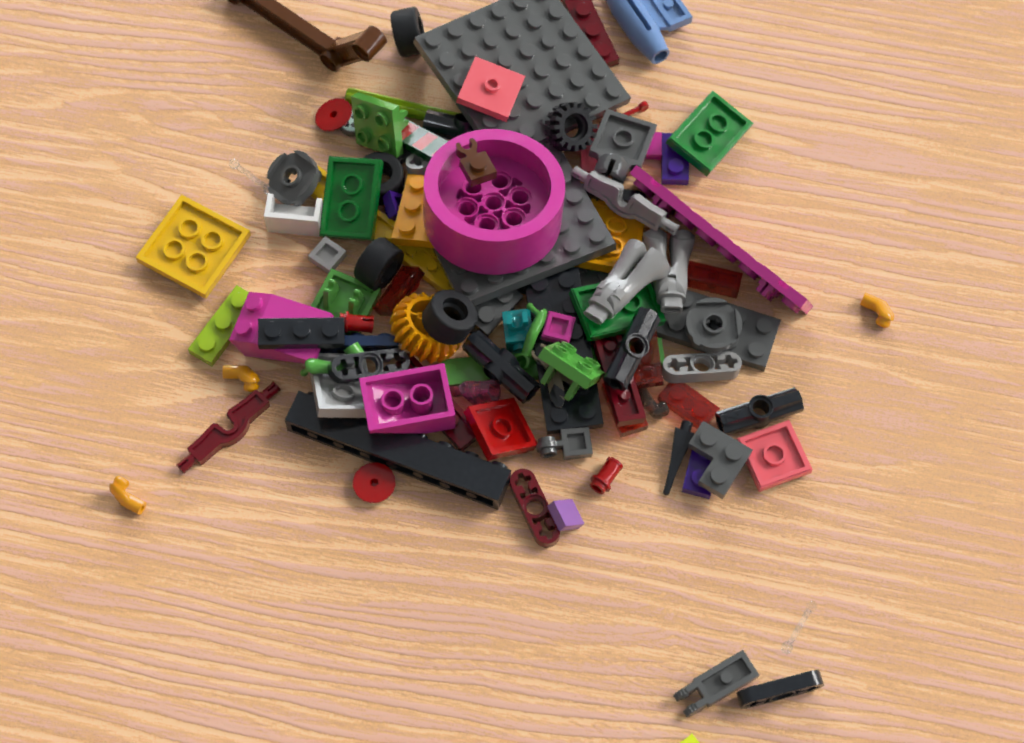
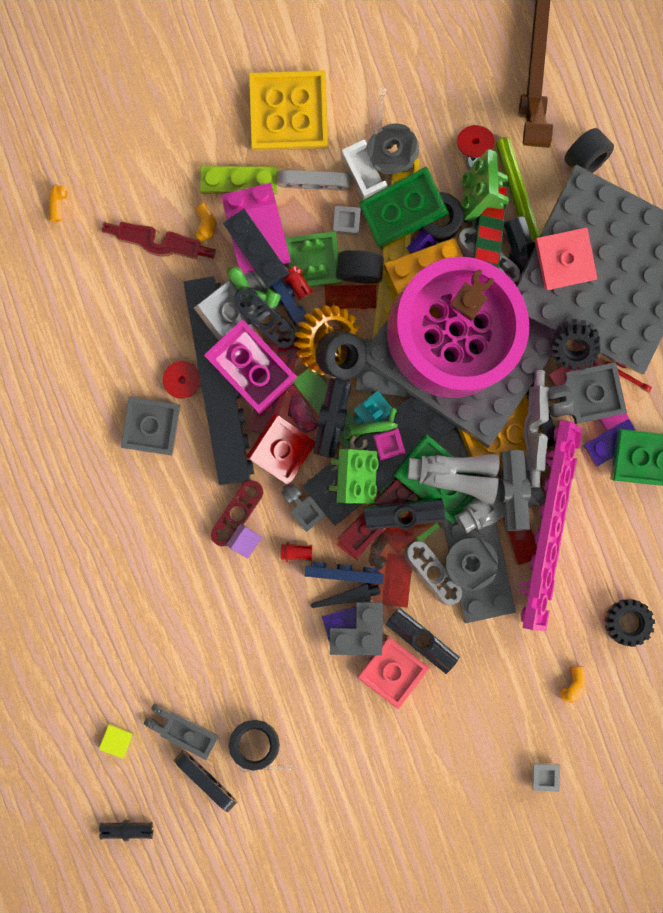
camera: 55 degrees right, 20 degrees up
none -> dark grey plate [121,397,181,456]
none -> black tyre [229,720,280,771]
none -> light grey beam [276,170,351,191]
none -> dark blue plate [304,561,384,585]
none -> dark grey piece [499,450,531,531]
none -> light grey plate [532,763,560,792]
none -> black tyre [605,599,655,647]

